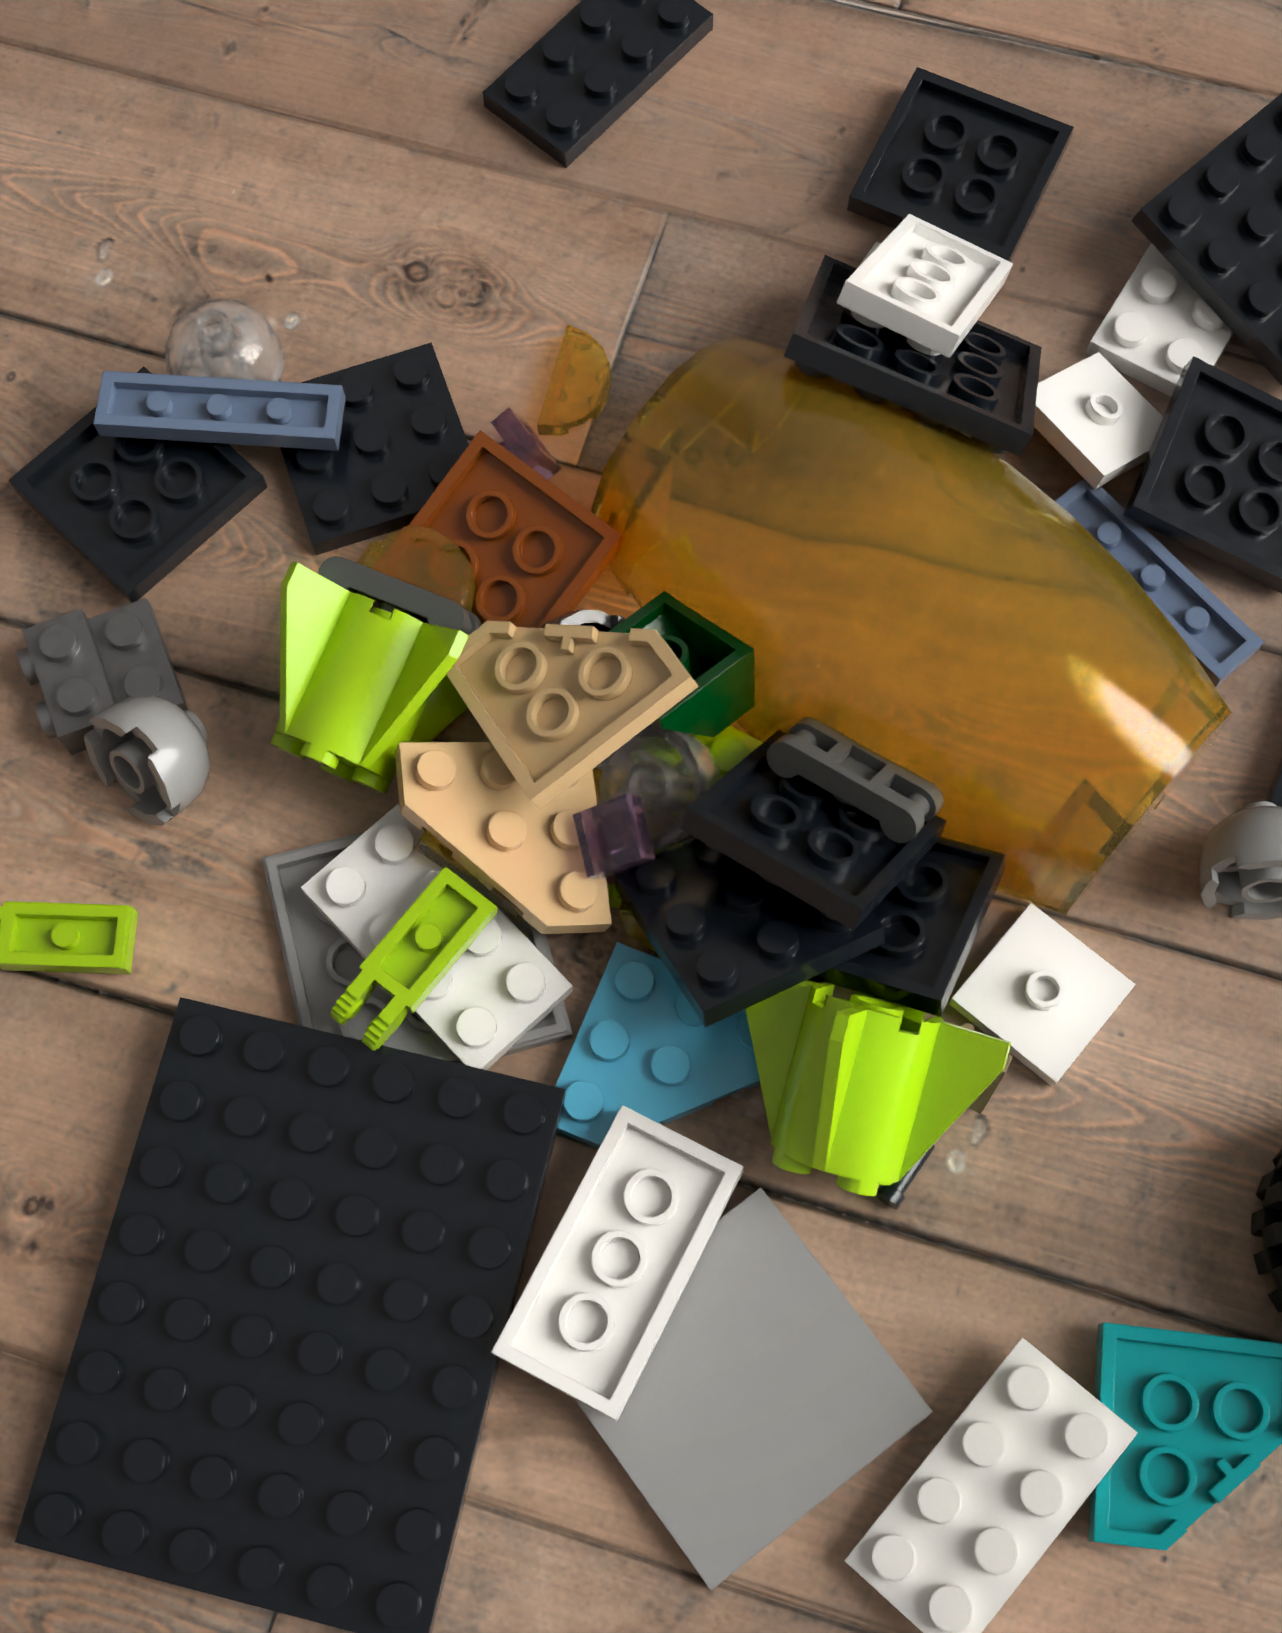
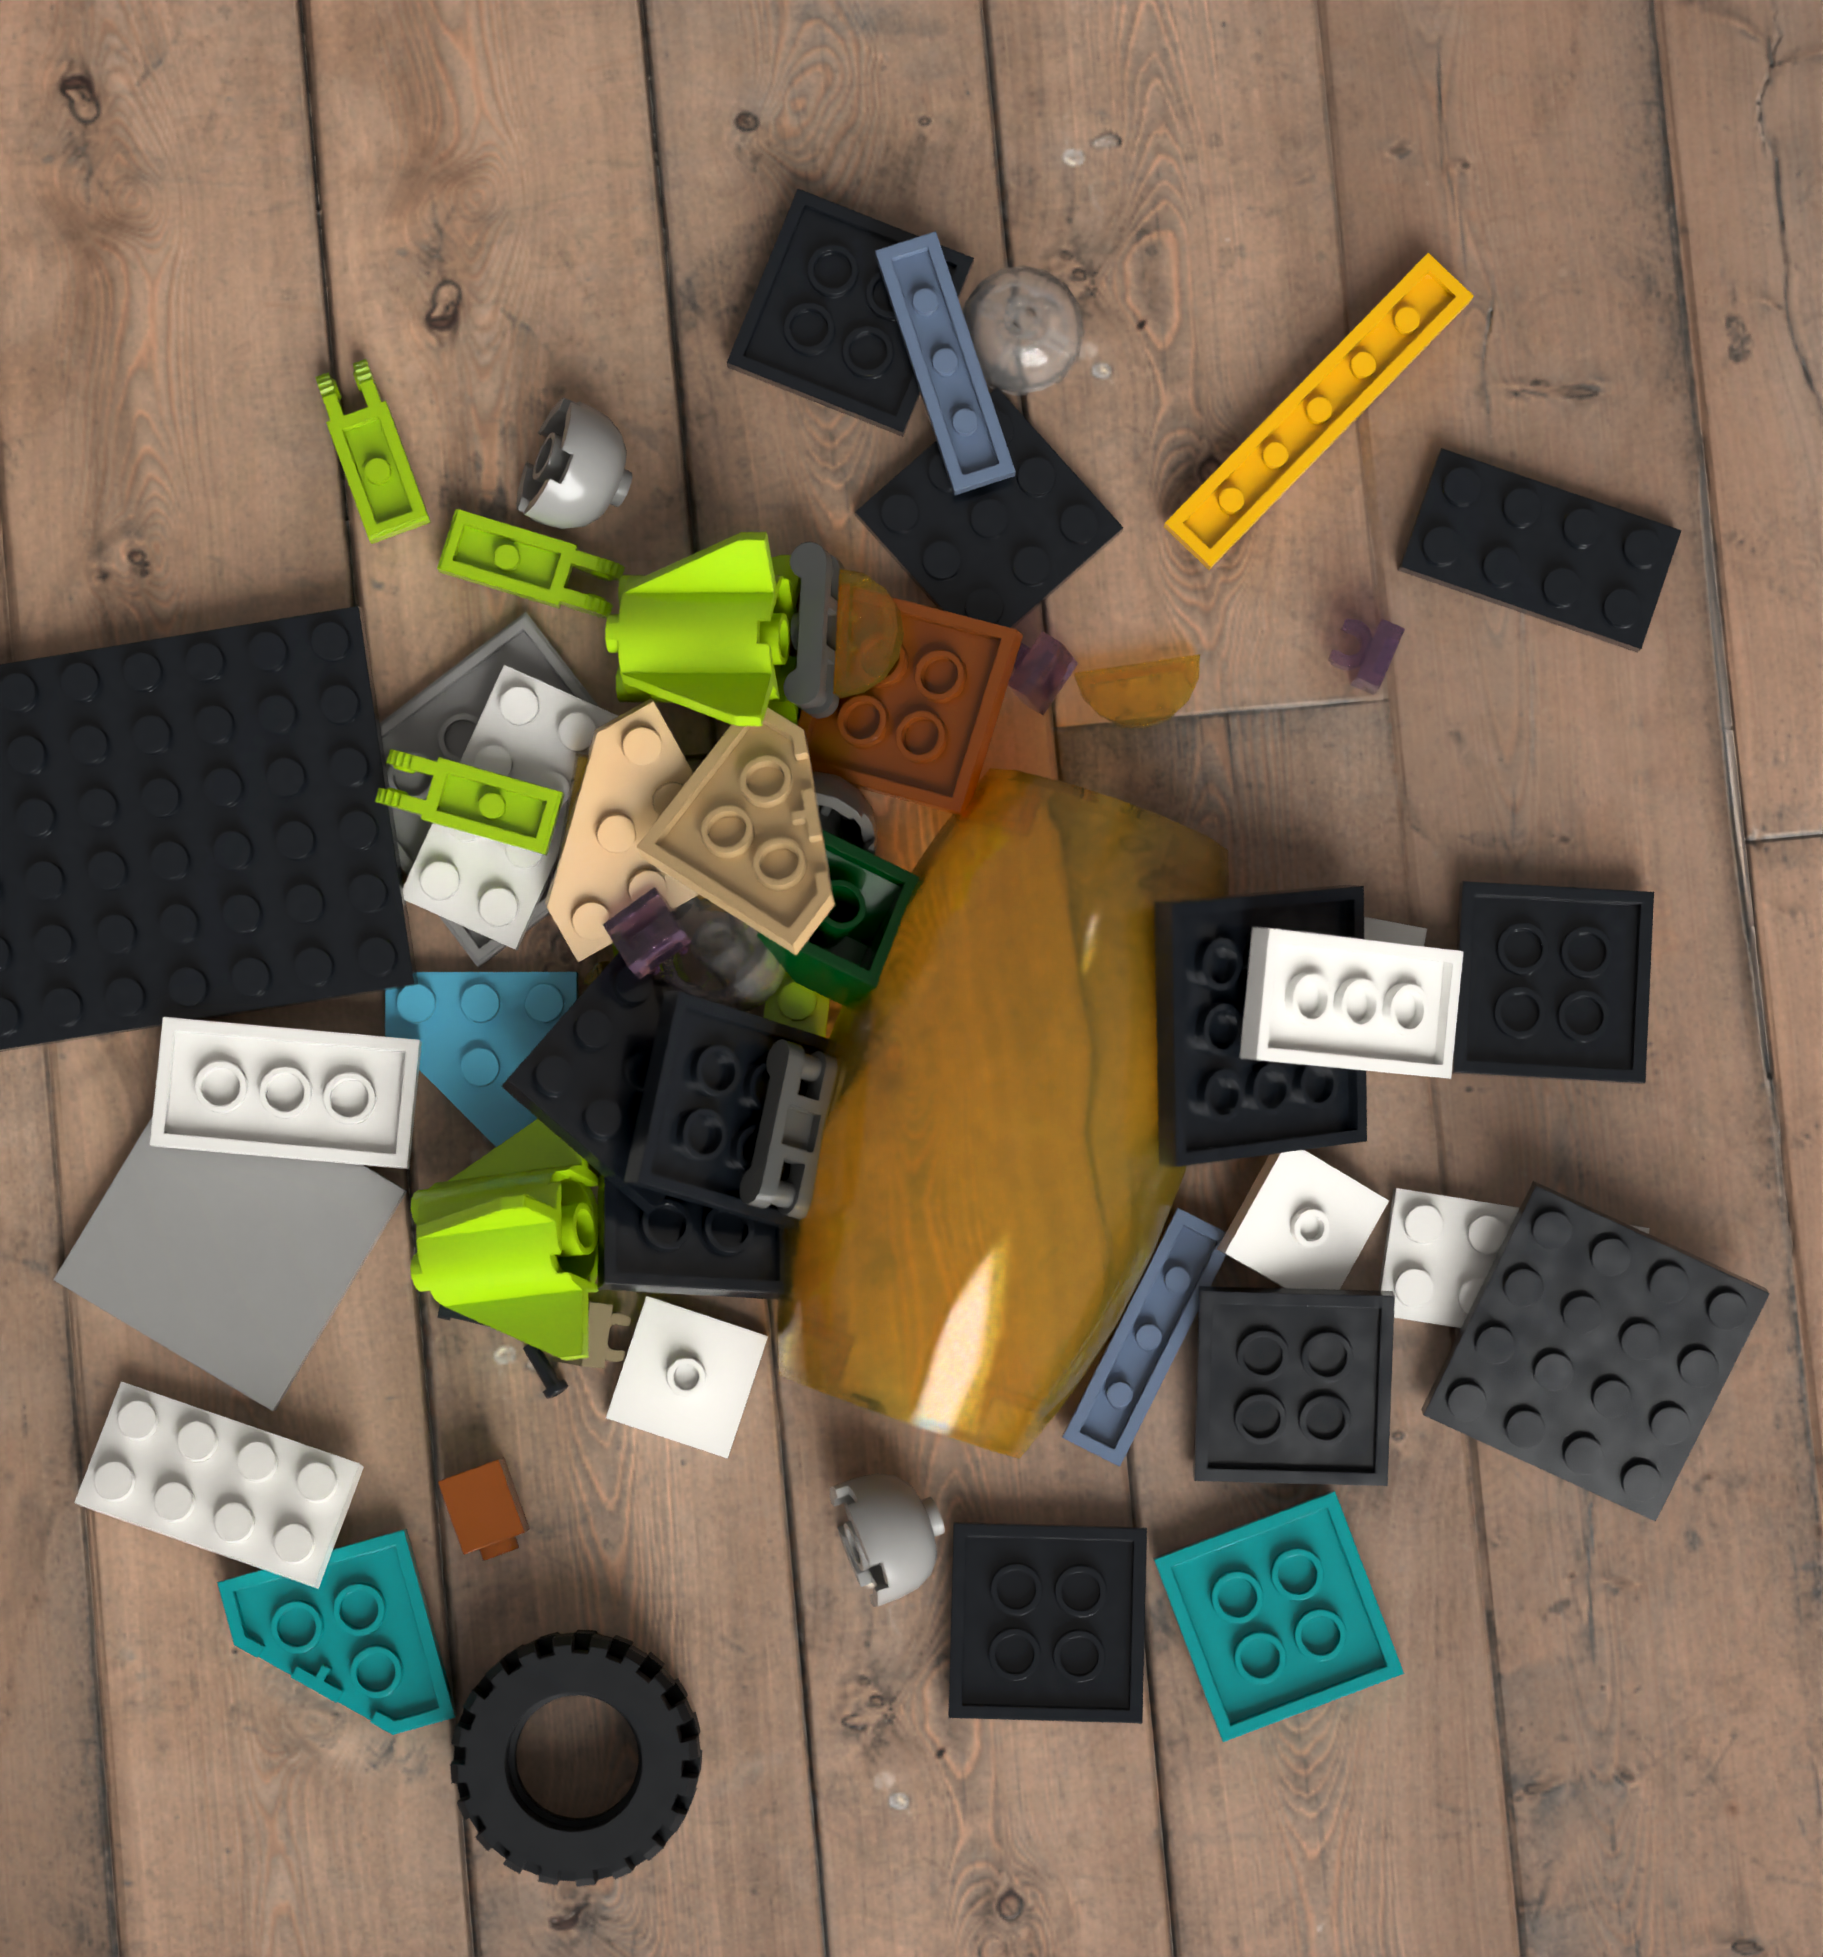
camera: 65 degrees right, 15 degrees up
flat silver plate [17,598,189,755] -> none
none -> lime hinge [437,509,625,619]
none -> dark orange brick [438,1457,530,1561]
none -> black piece [523,1344,568,1399]
none -> yellow plate [1164,253,1474,570]
none -> clear purple tile [1328,619,1405,695]

